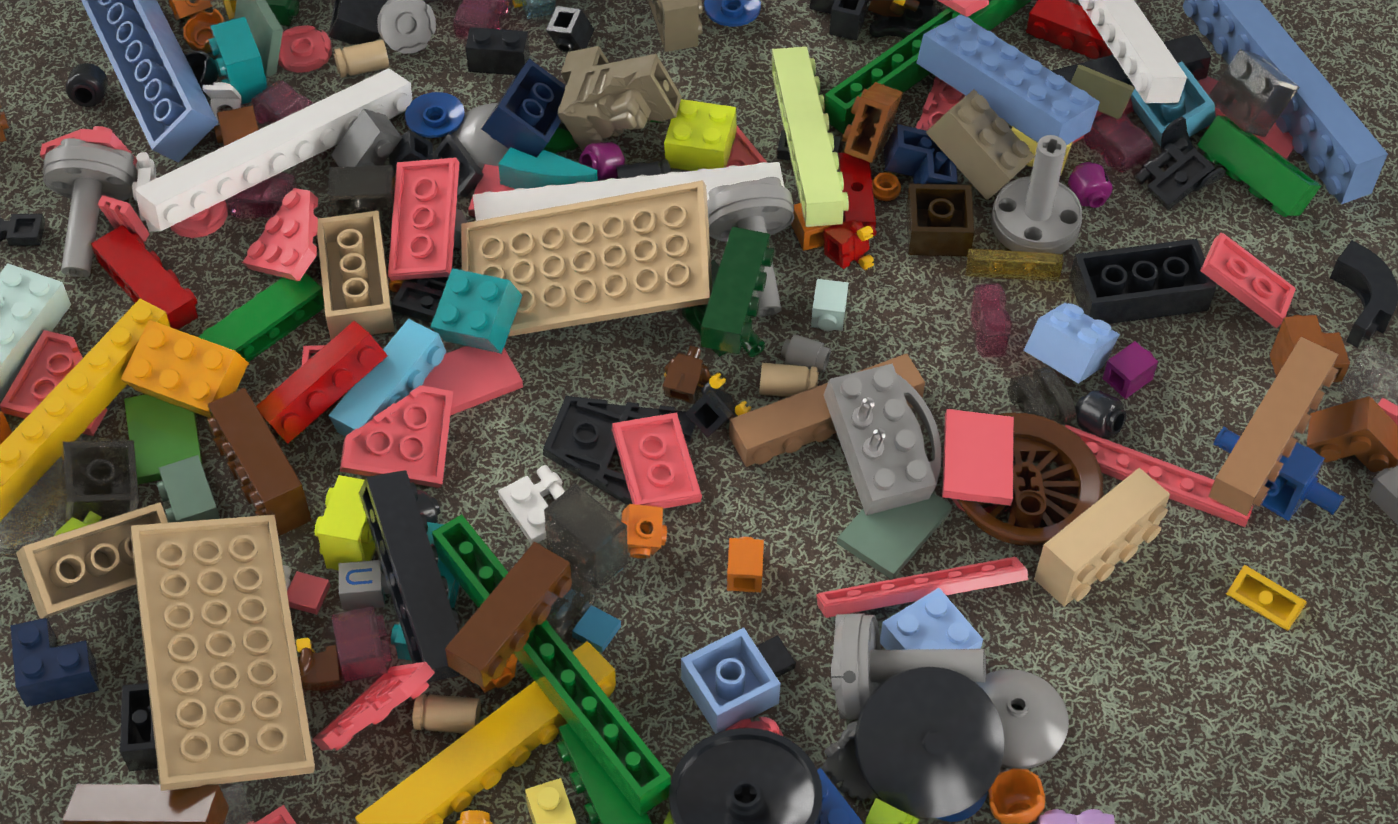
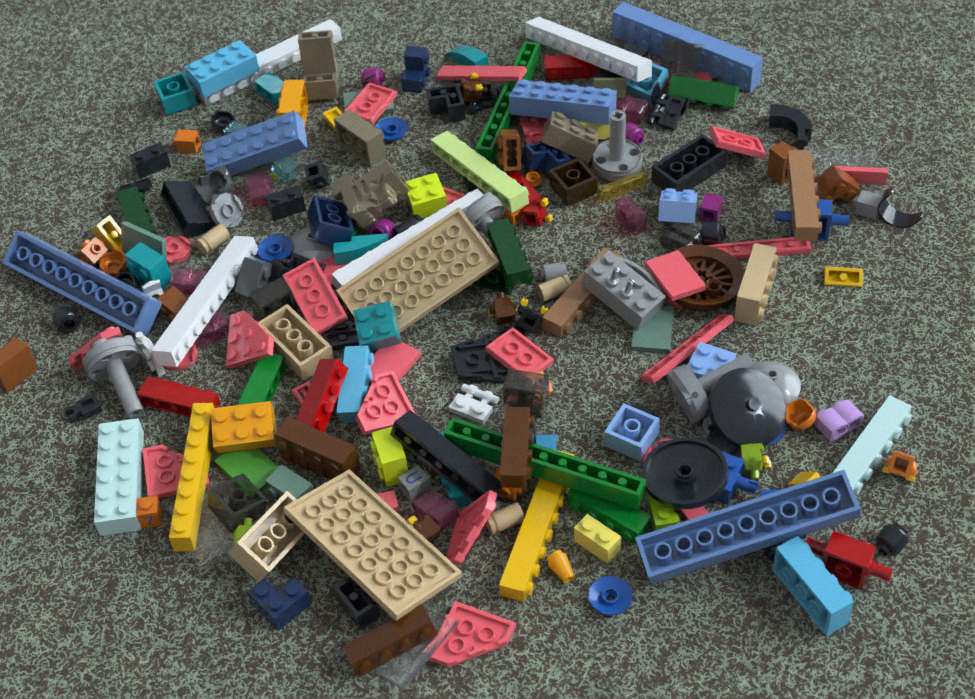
camera: 25 degrees left, 5 degrees down
coral tile [97,195,150,242] -> none
orange brick [727,537,764,592] -> none
light aqua brick [811,279,849,331] -> none

